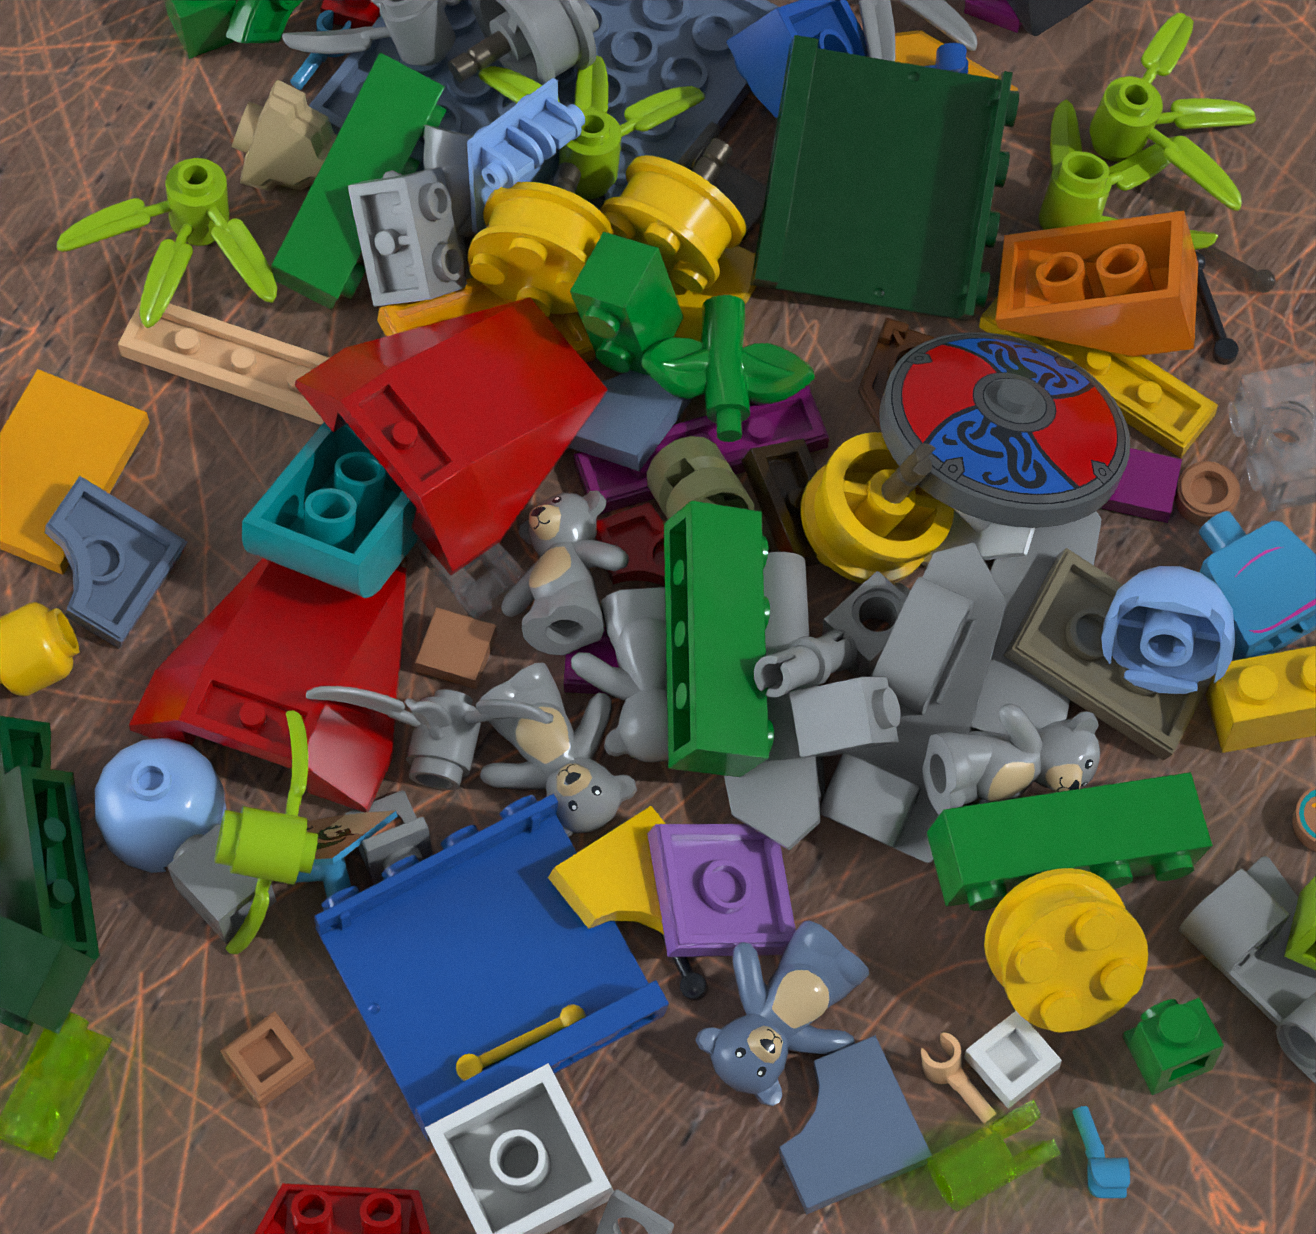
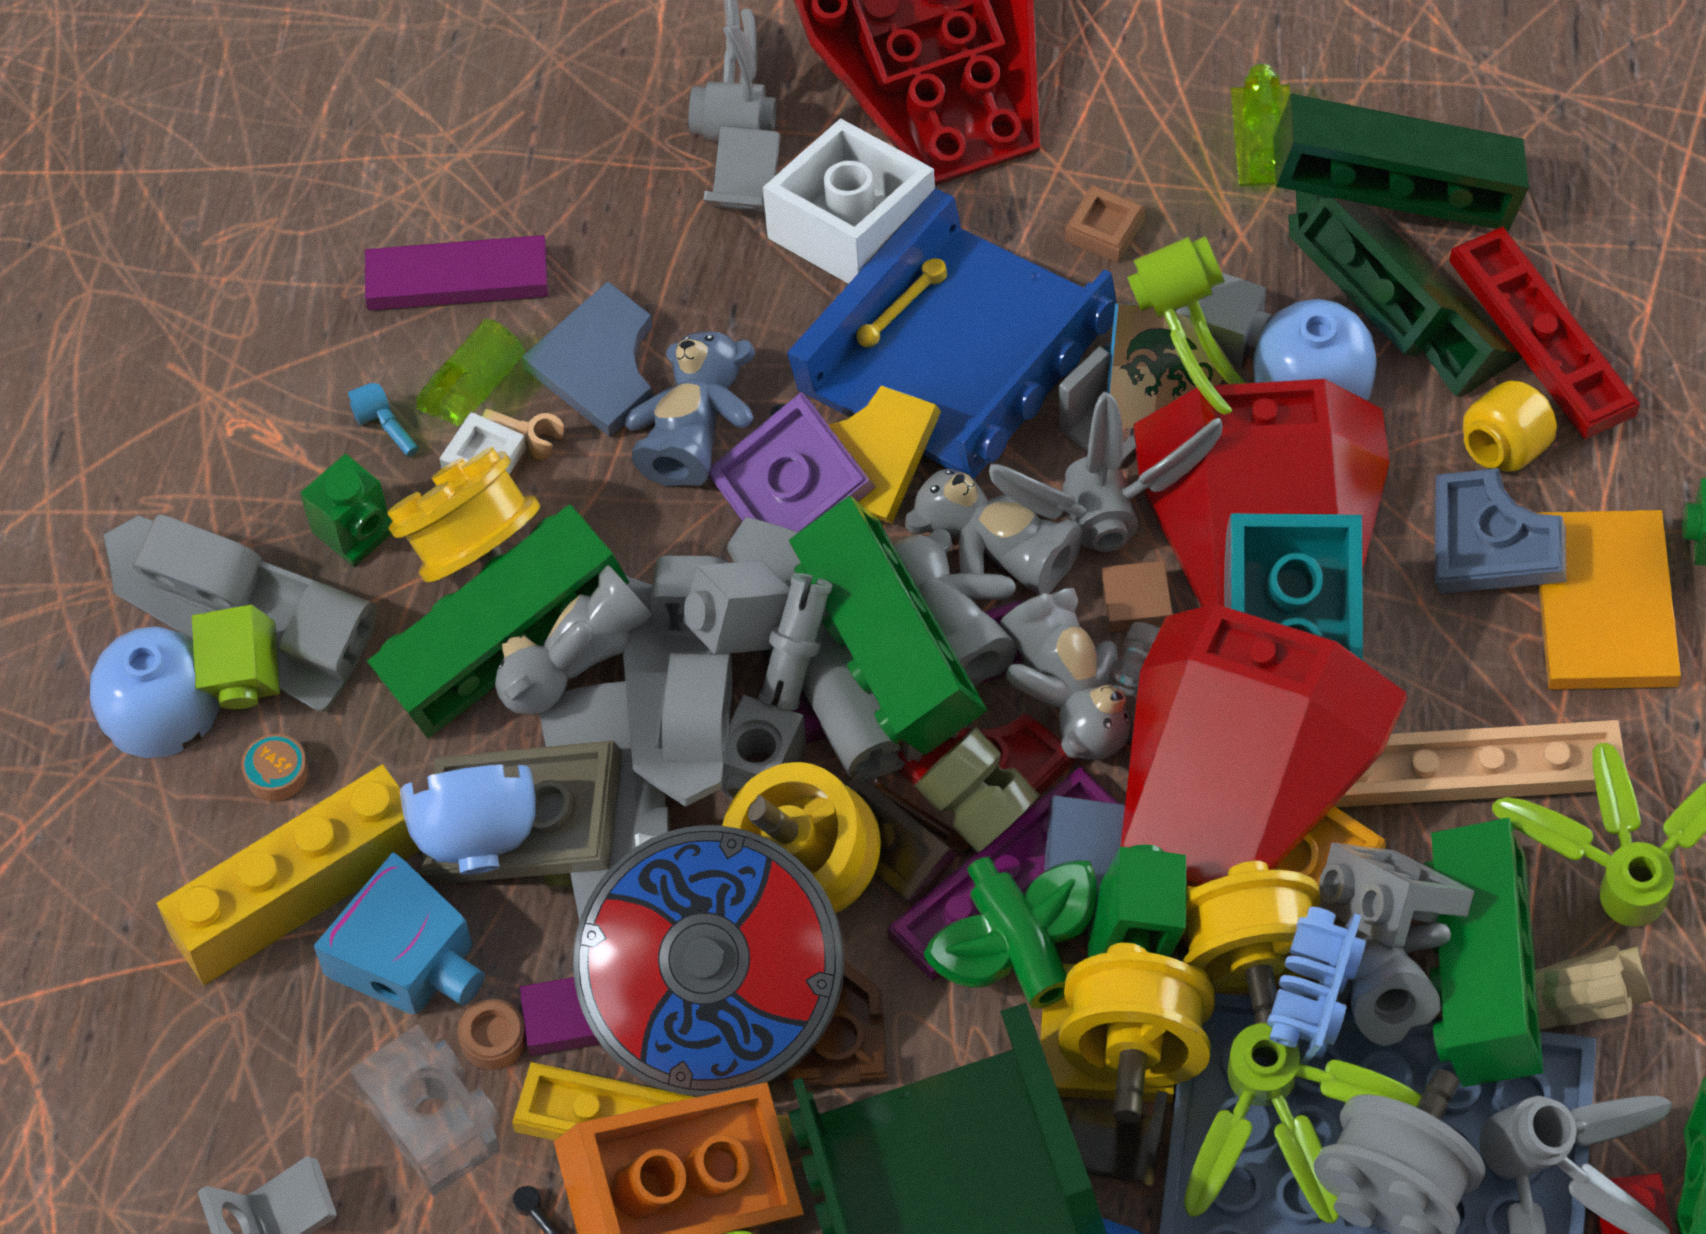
camera: 160 degrees right, 5 degrees down
dark azure hand [290,10,351,90] -> none

